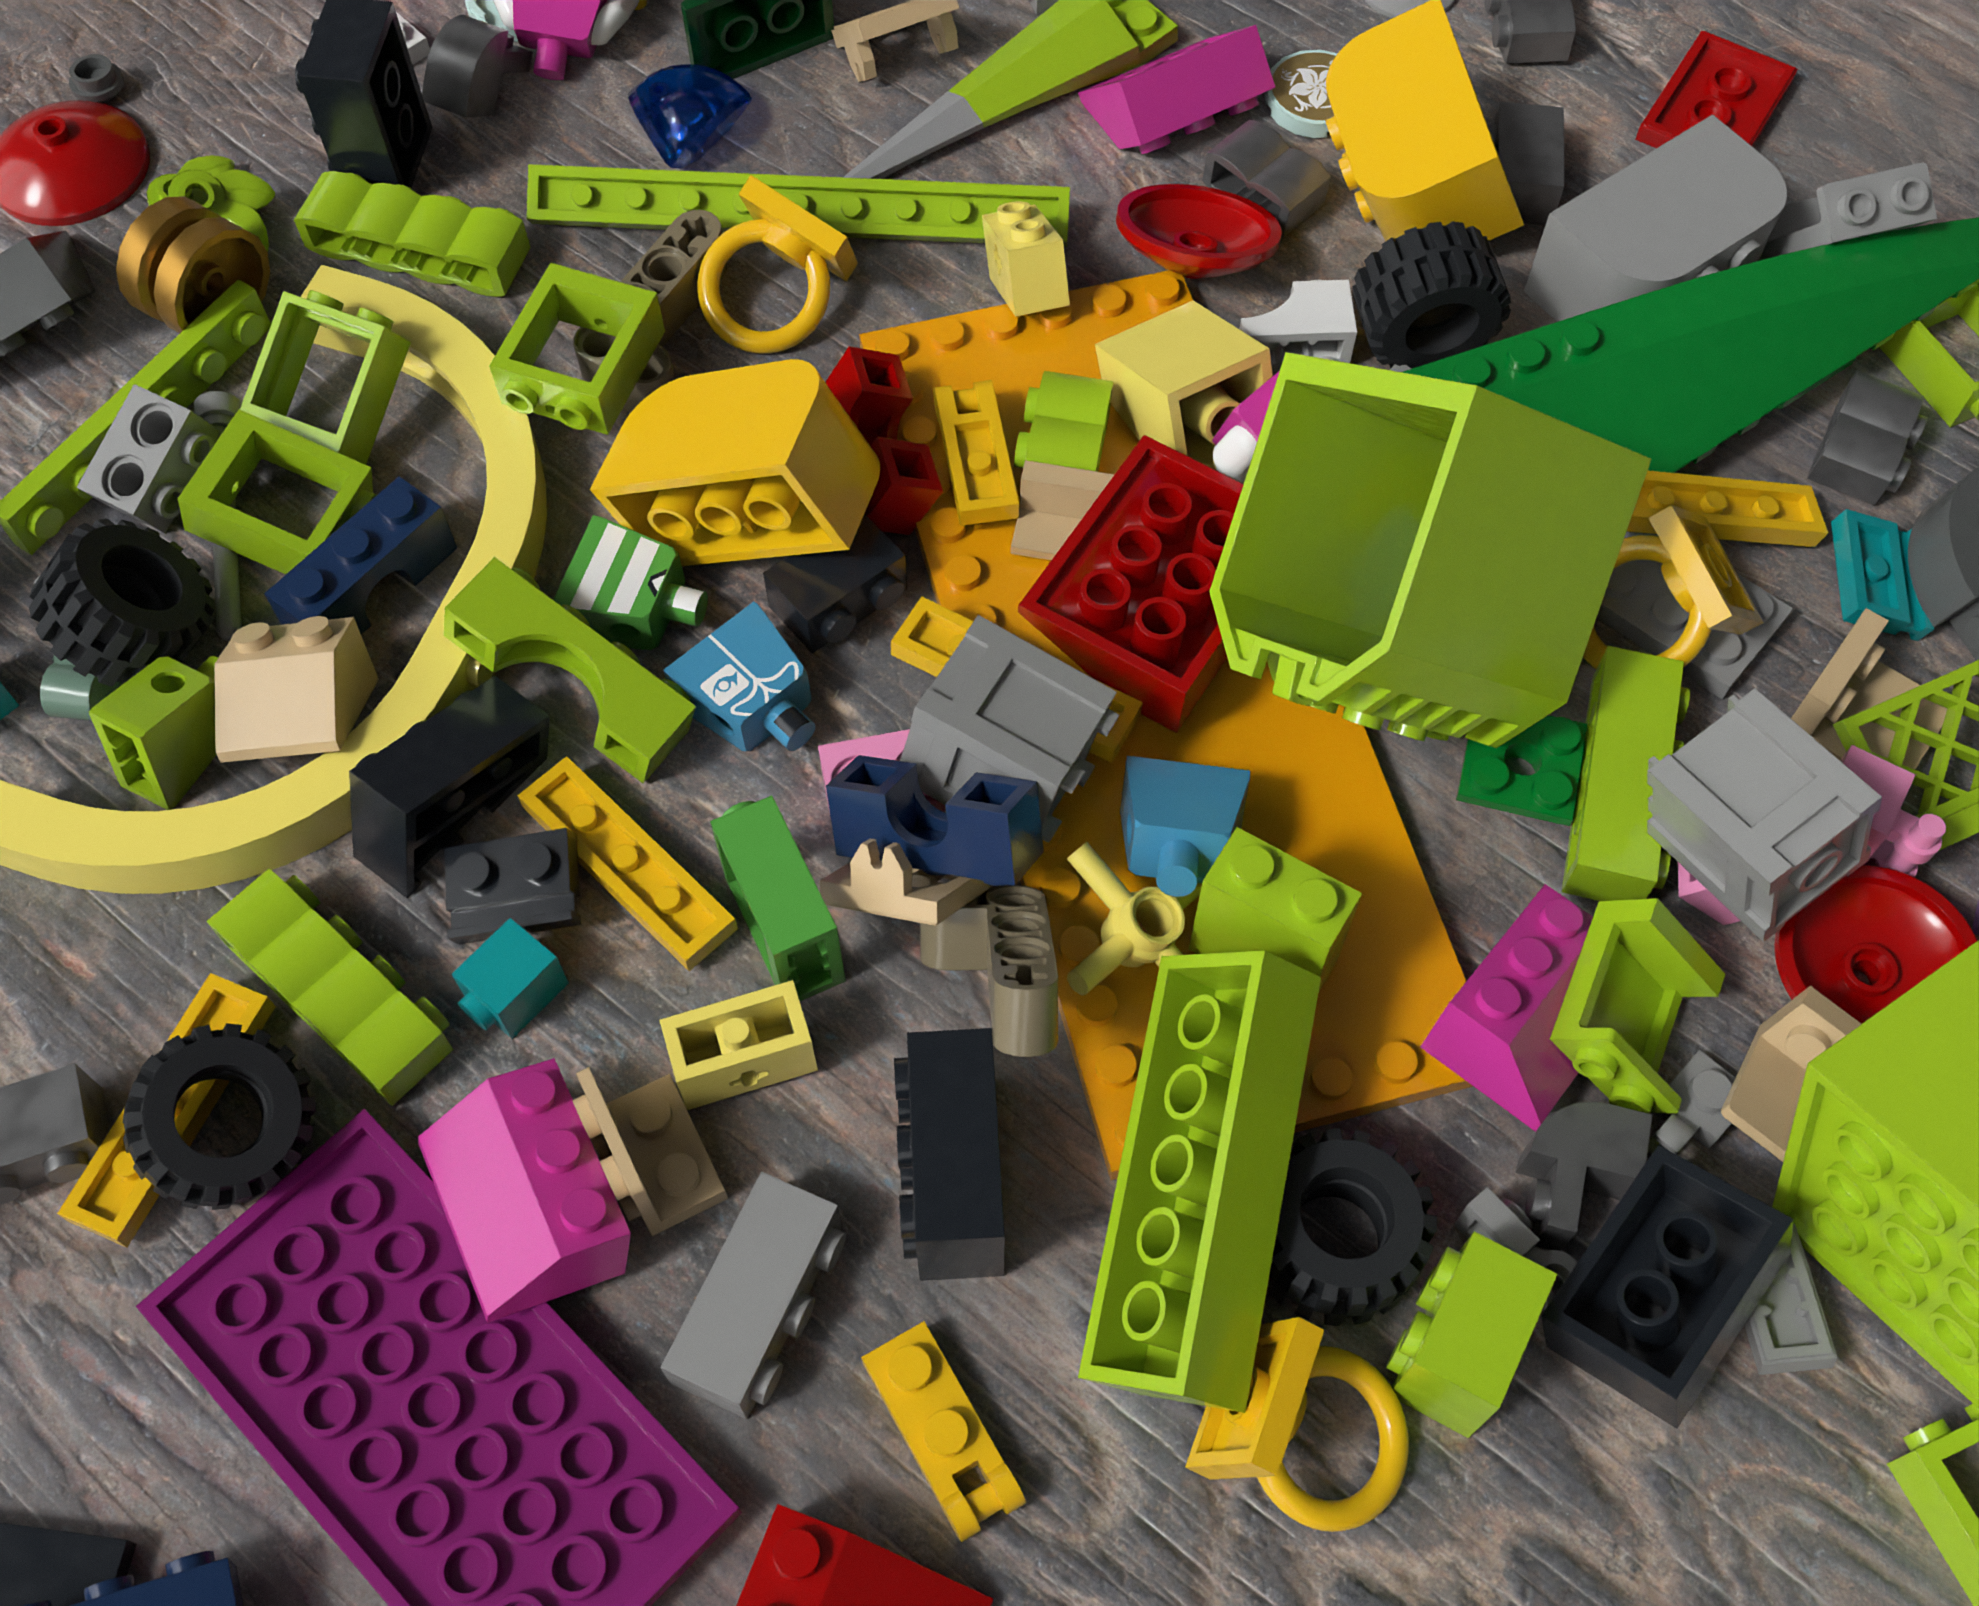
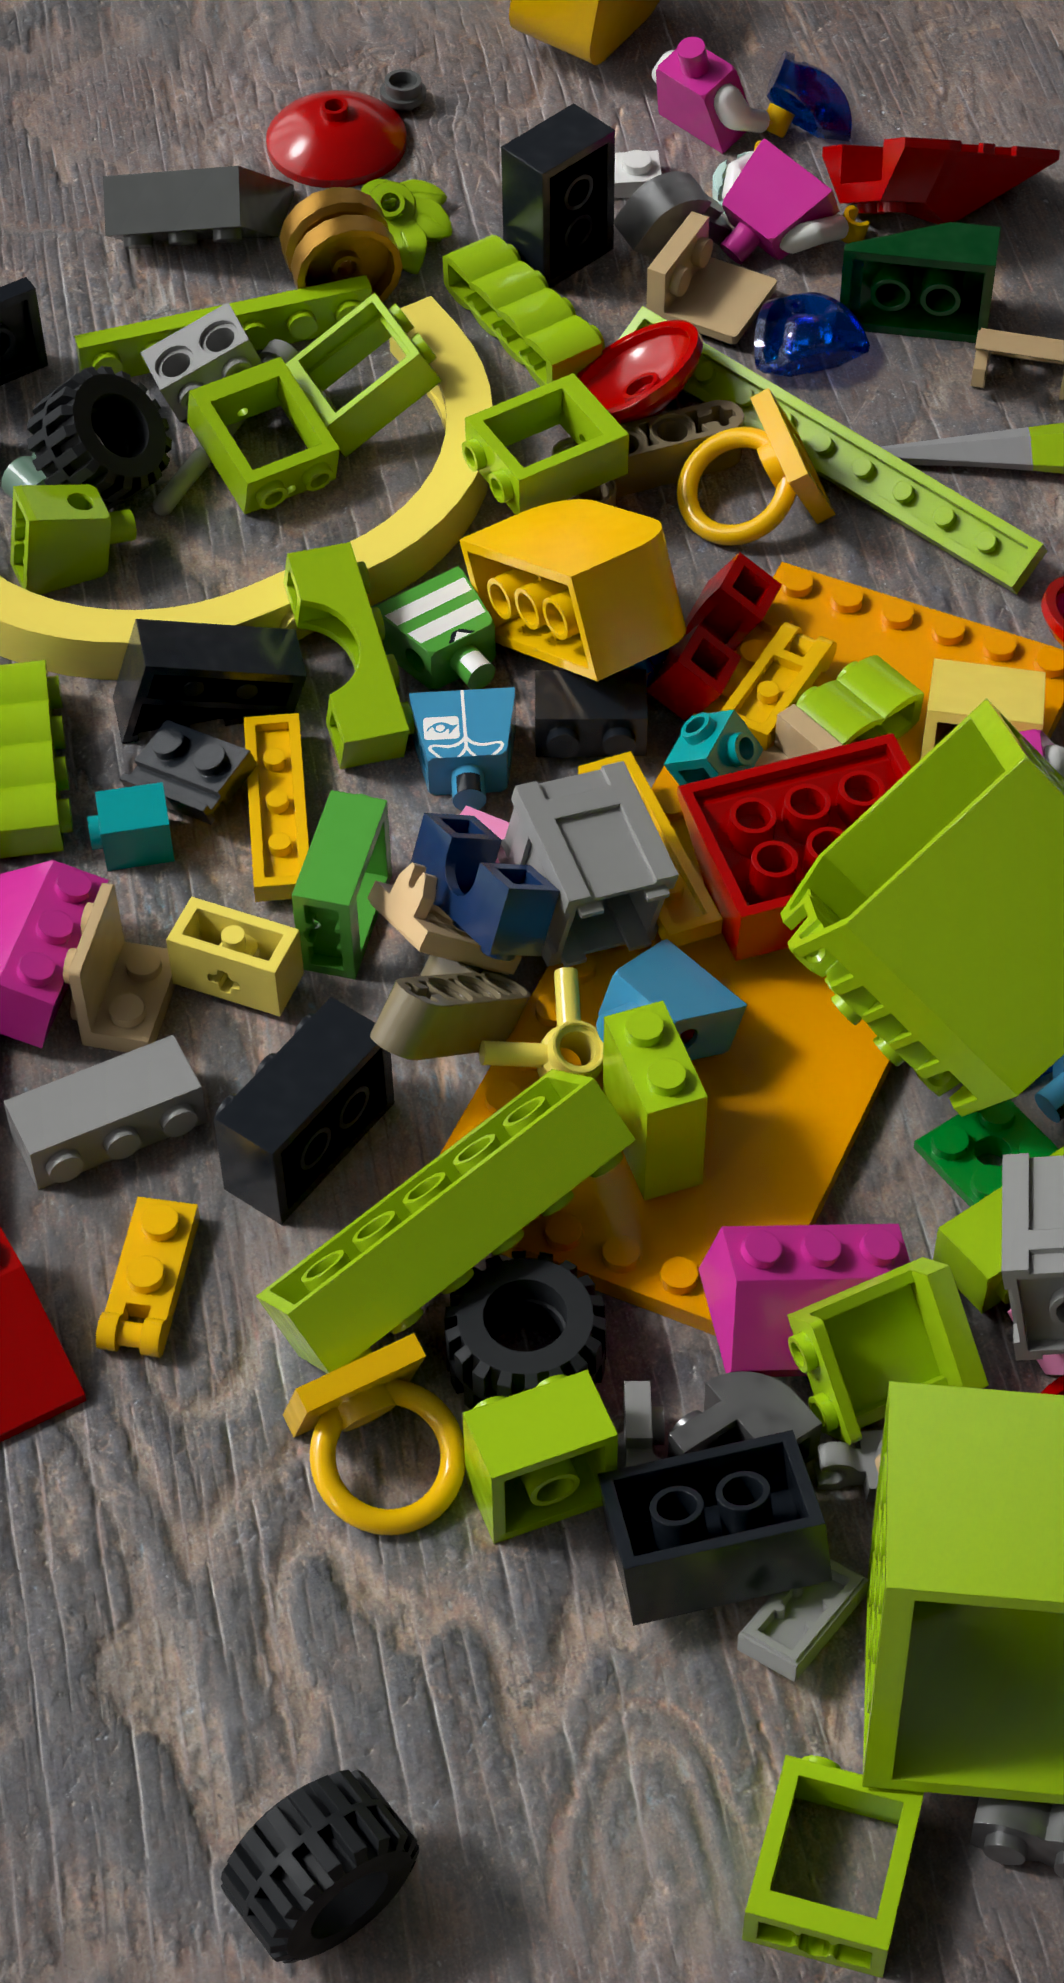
camera: 40 degrees right, 10 degrees down
tan slope [215,616,379,763] -> none
dark blue arch [264,476,457,635] -> none
light yellow brick [982,201,1070,317] -> none
none -> red dish [576,320,703,424]
none -> tan bracket [646,211,777,344]
none -> teal brick [664,709,764,786]

